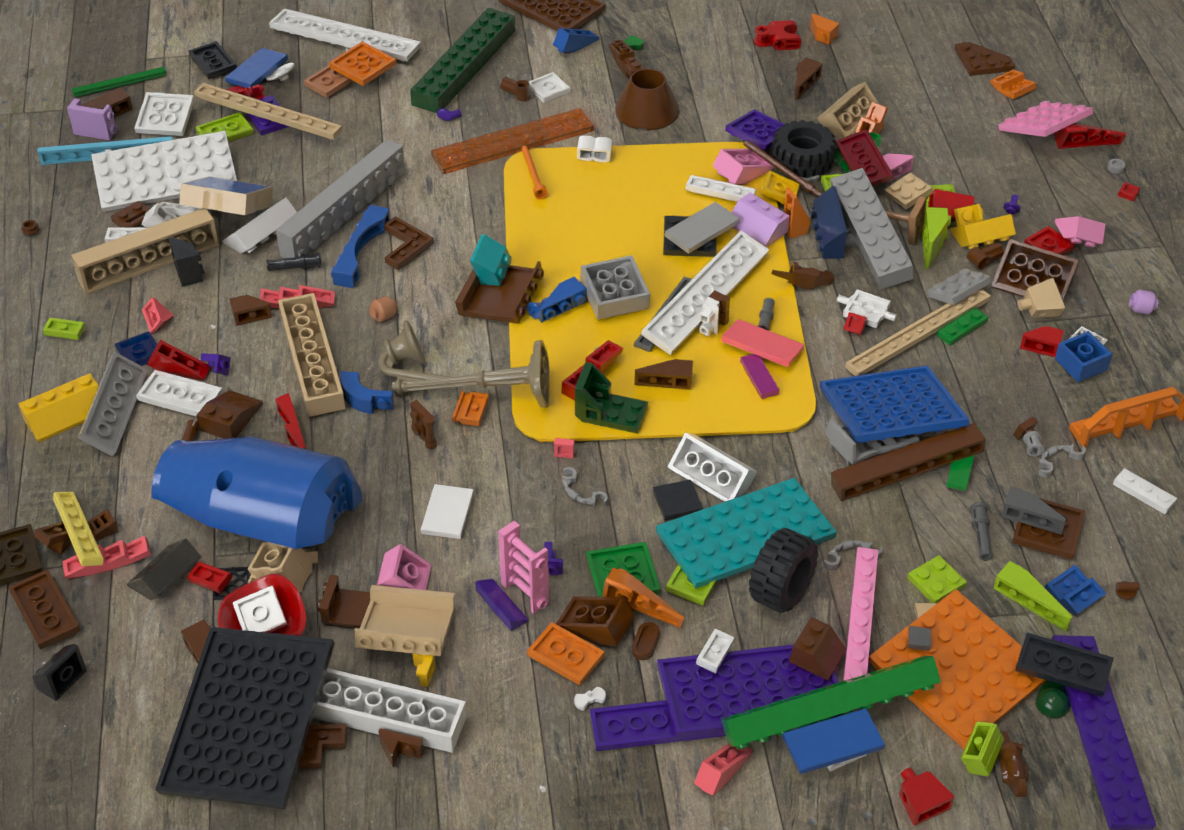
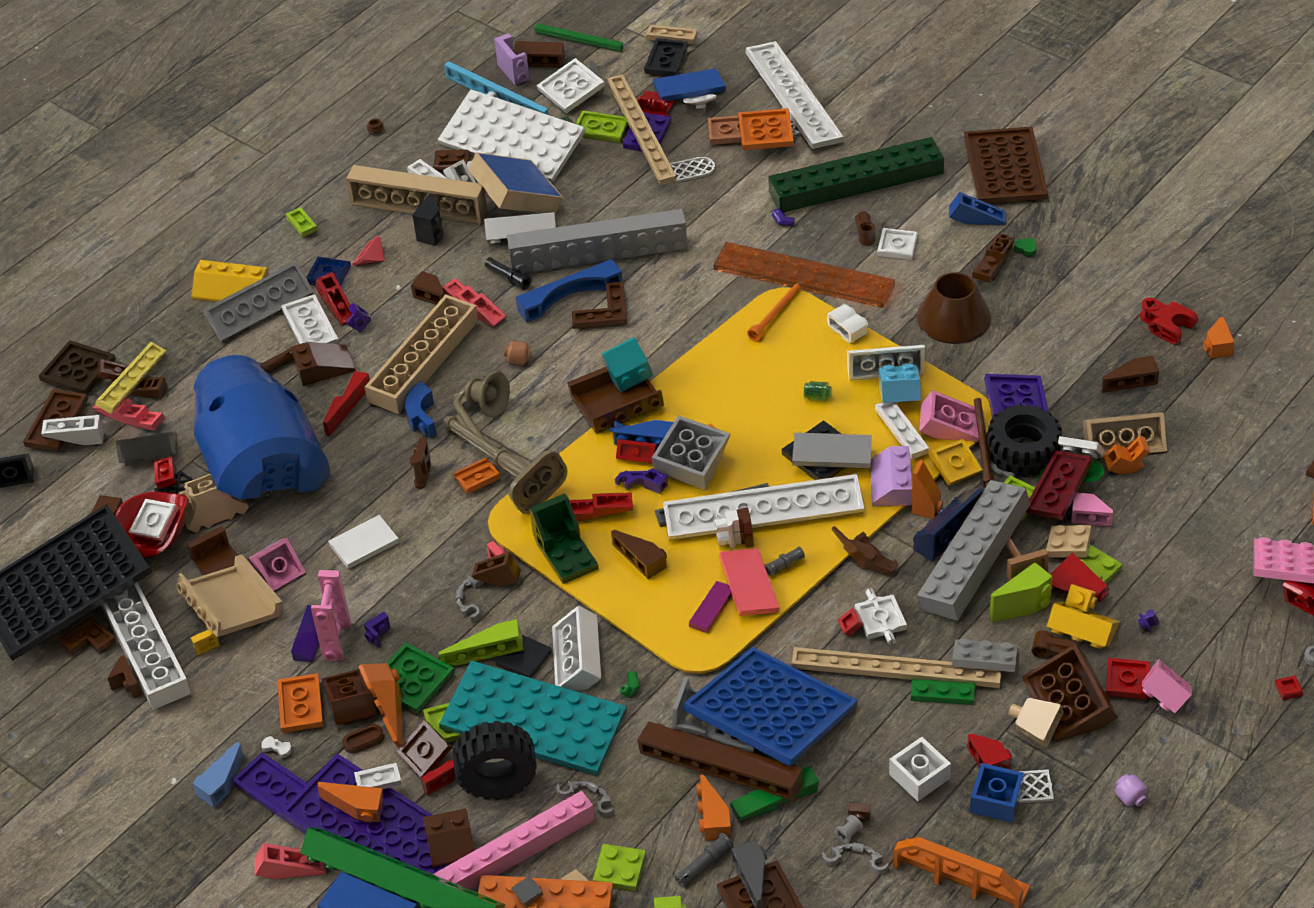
camera: 50 degrees right, 0 degrees up
none -> white slope [41,415,104,445]
none -> medium blue slope [192,742,244,808]
none -> orange slope [317,782,384,822]
none -> plate [397,720,453,777]
none -> red plate [421,759,456,795]
none -> lime slope [439,619,524,667]
none -> reddish brown slope [472,552,521,587]
none -> dark purple piece [615,468,668,494]
none -> red plate [616,439,657,463]
none -> green arm [620,671,640,698]
none -> tan plate [646,25,697,45]
none -> white window [670,157,715,183]
none -> orange slope [696,774,731,841]
none -> clear green brick [804,381,832,401]
none -> white slope [847,345,925,380]
none -> medium azure brick [879,364,921,403]
none -> white brick [889,737,951,801]
none -> white plate [1058,436,1104,459]

